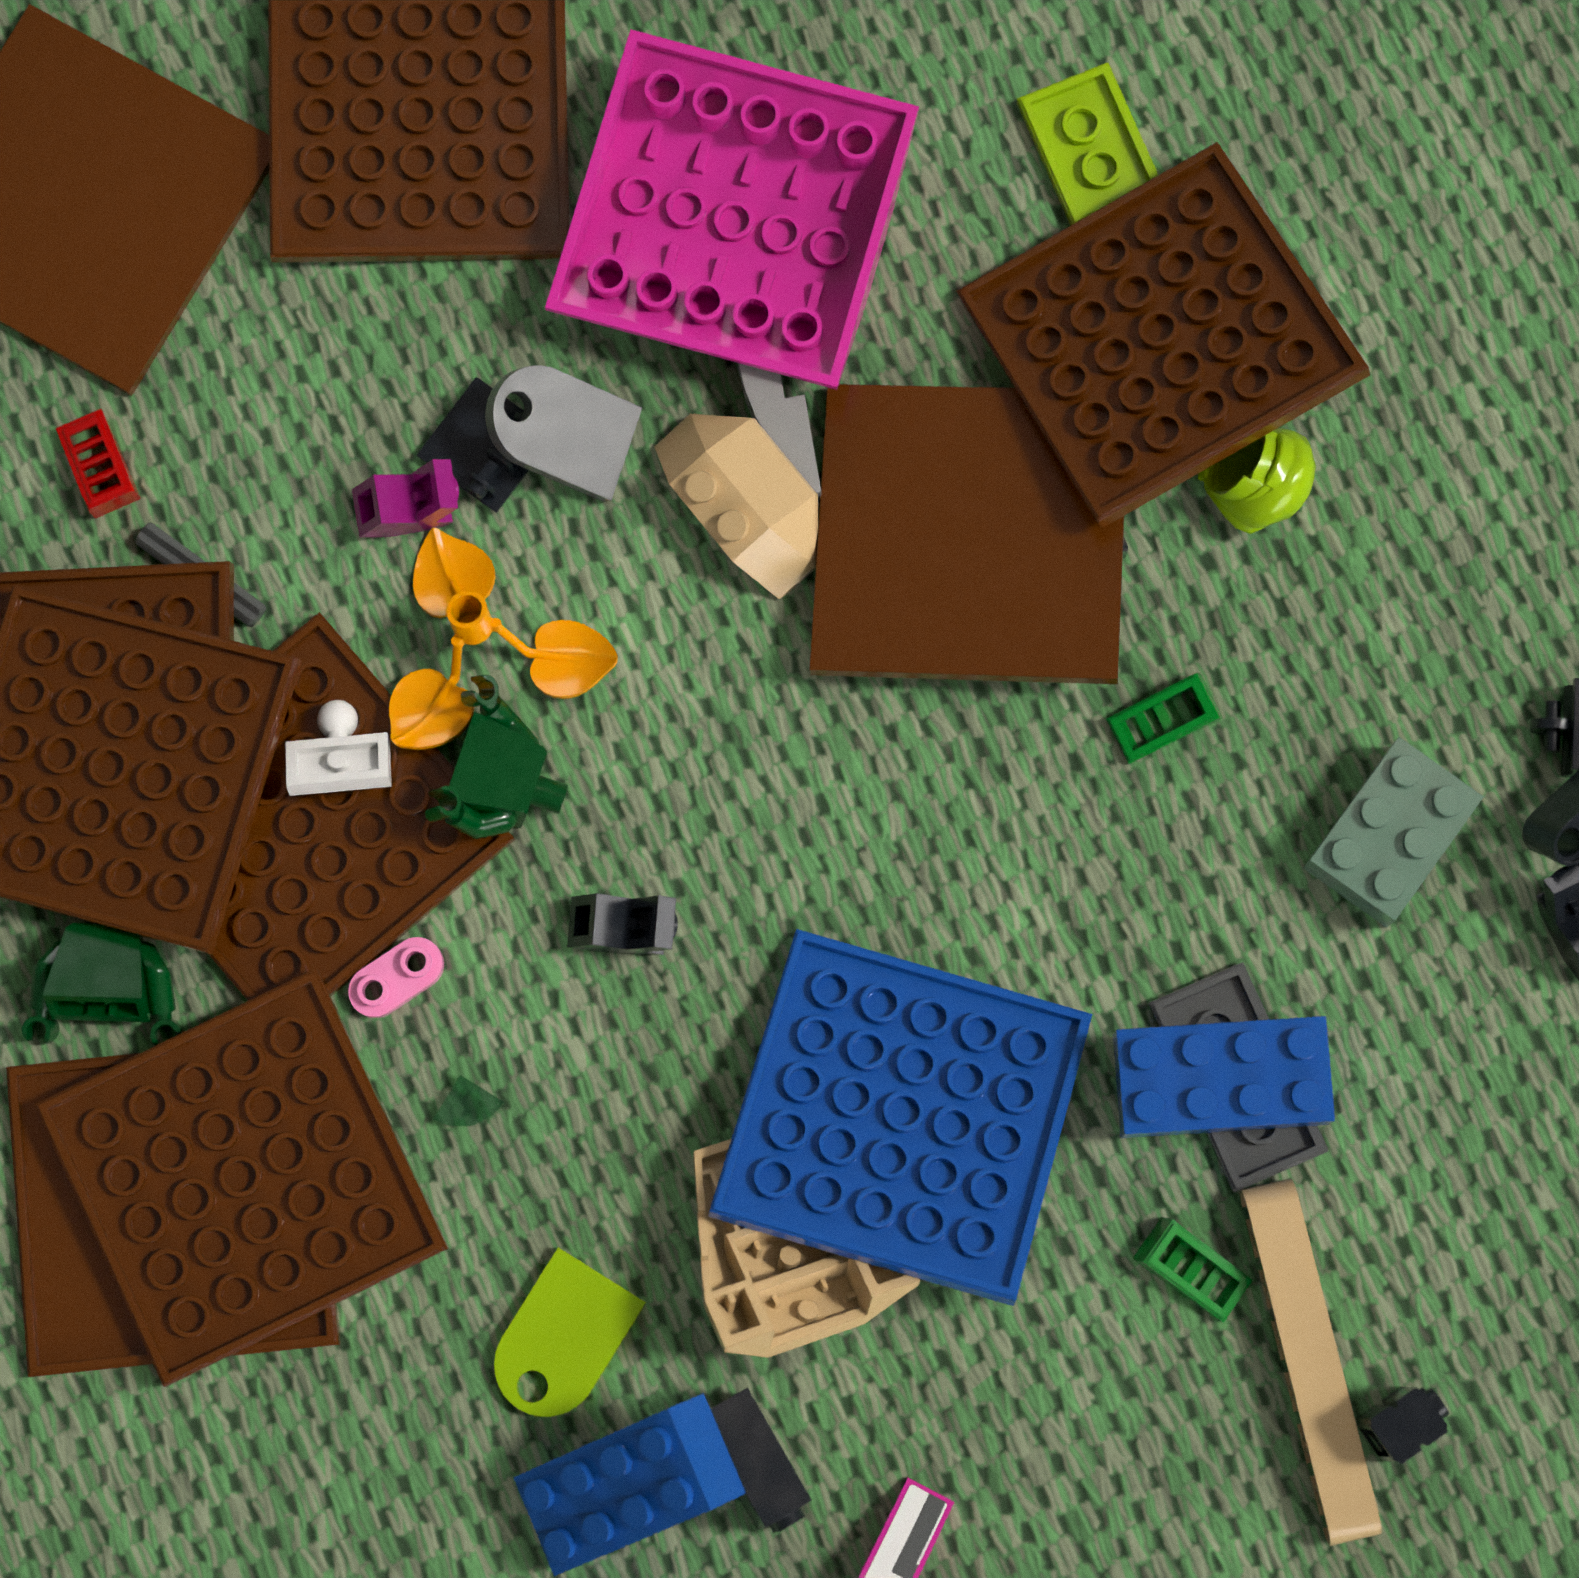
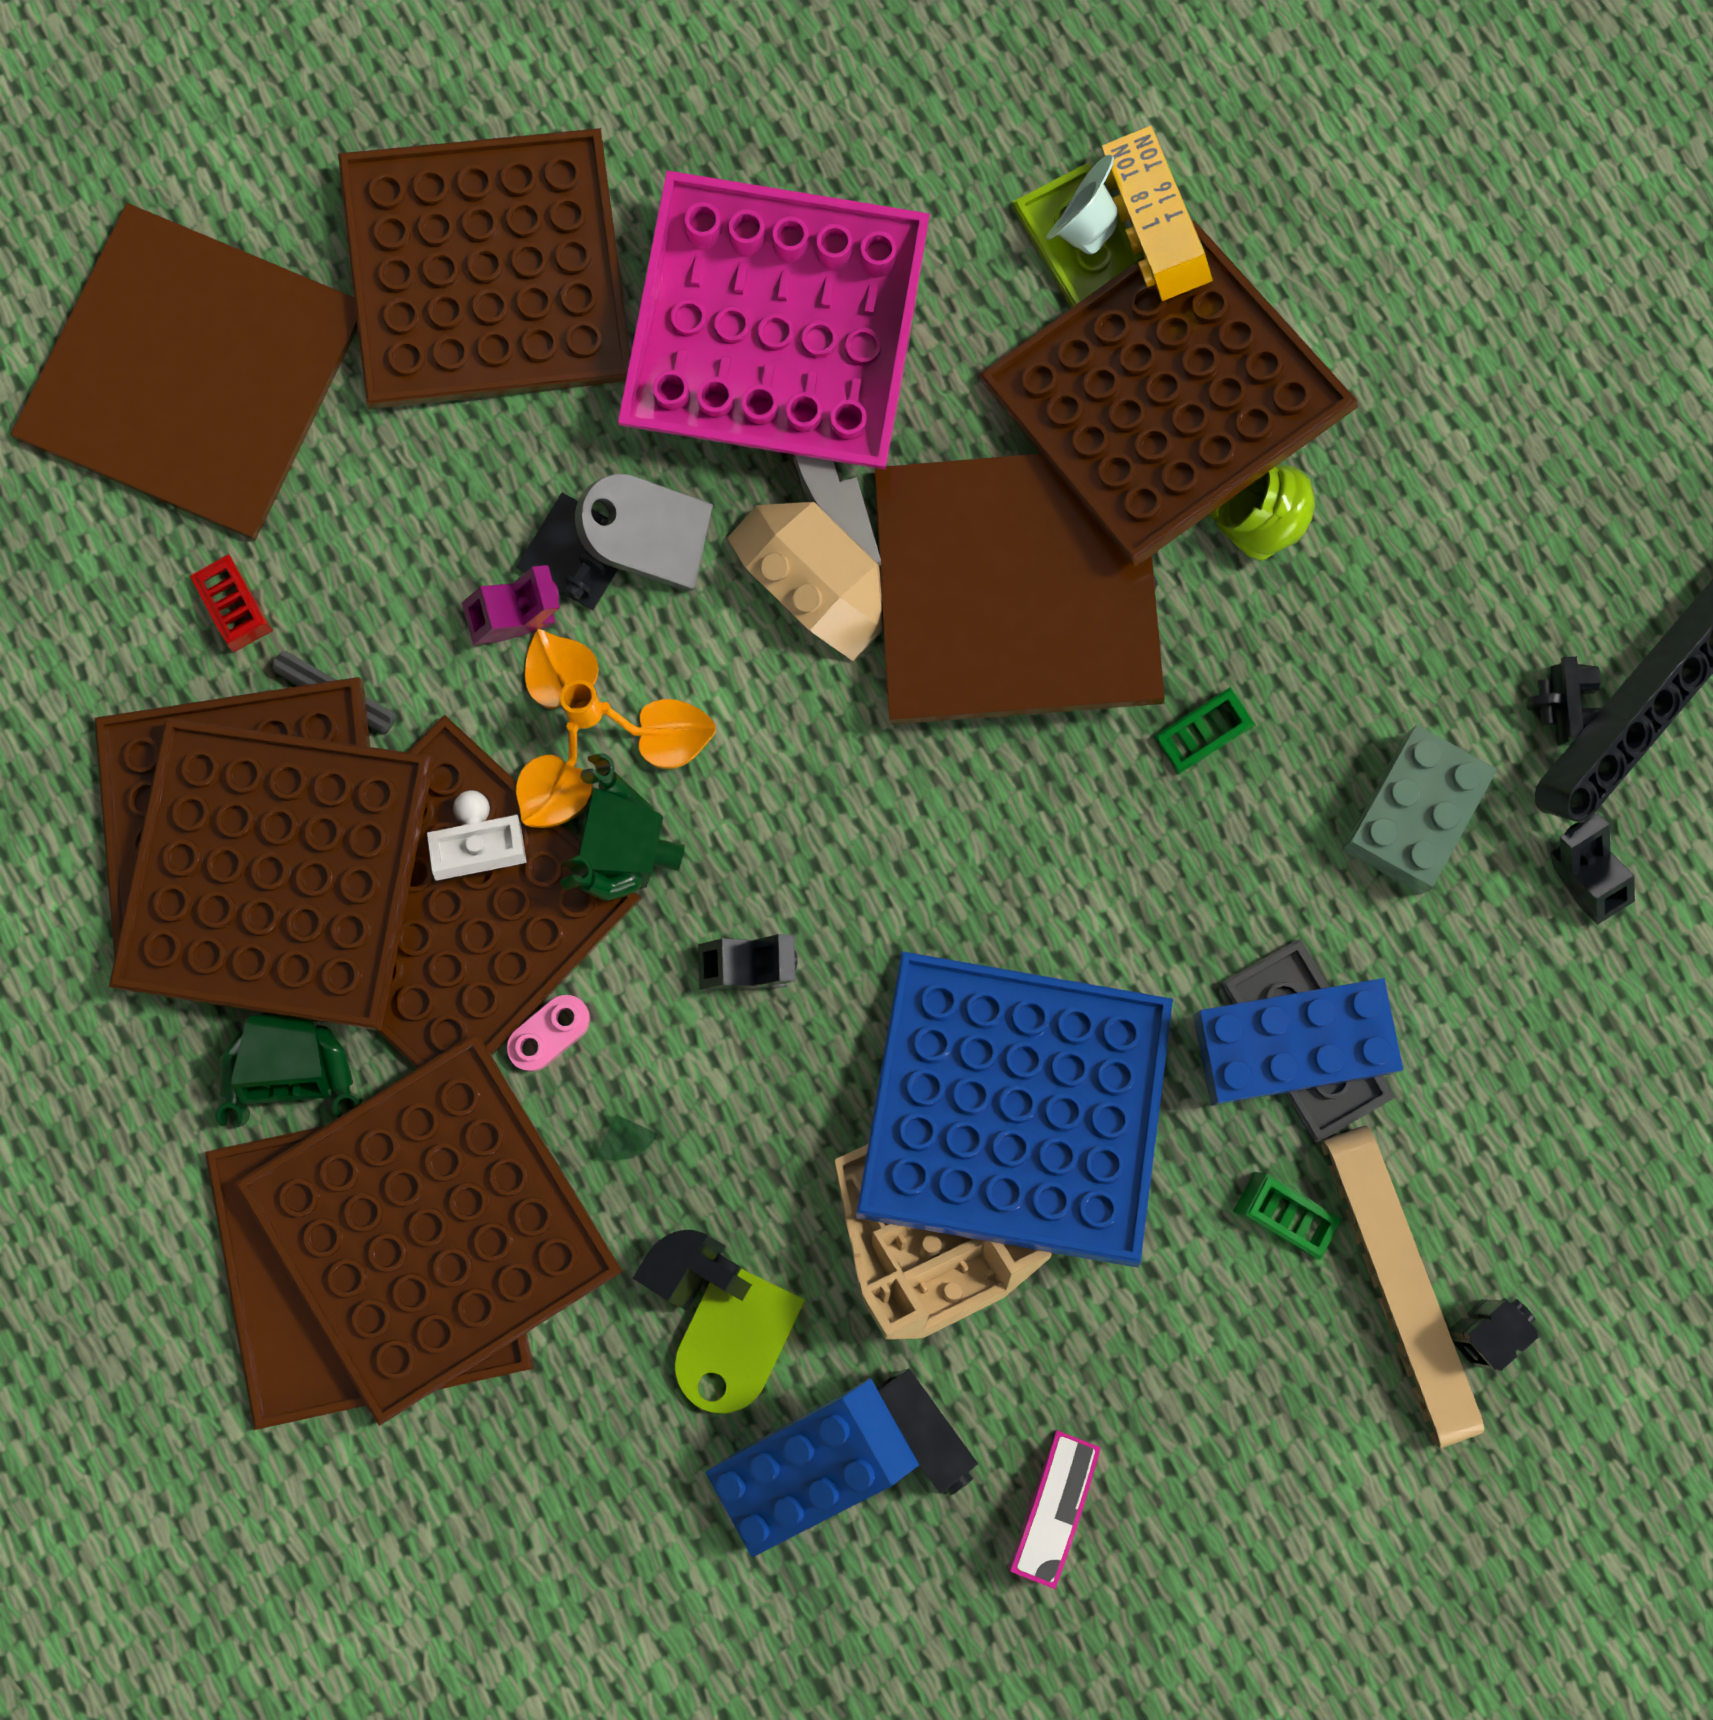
camera: 15 degrees left, 0 degrees up
none -> black brick [632,1230,752,1311]
none -> light aqua piece [1046,154,1118,255]
none -> yellow brick [1102,125,1213,301]

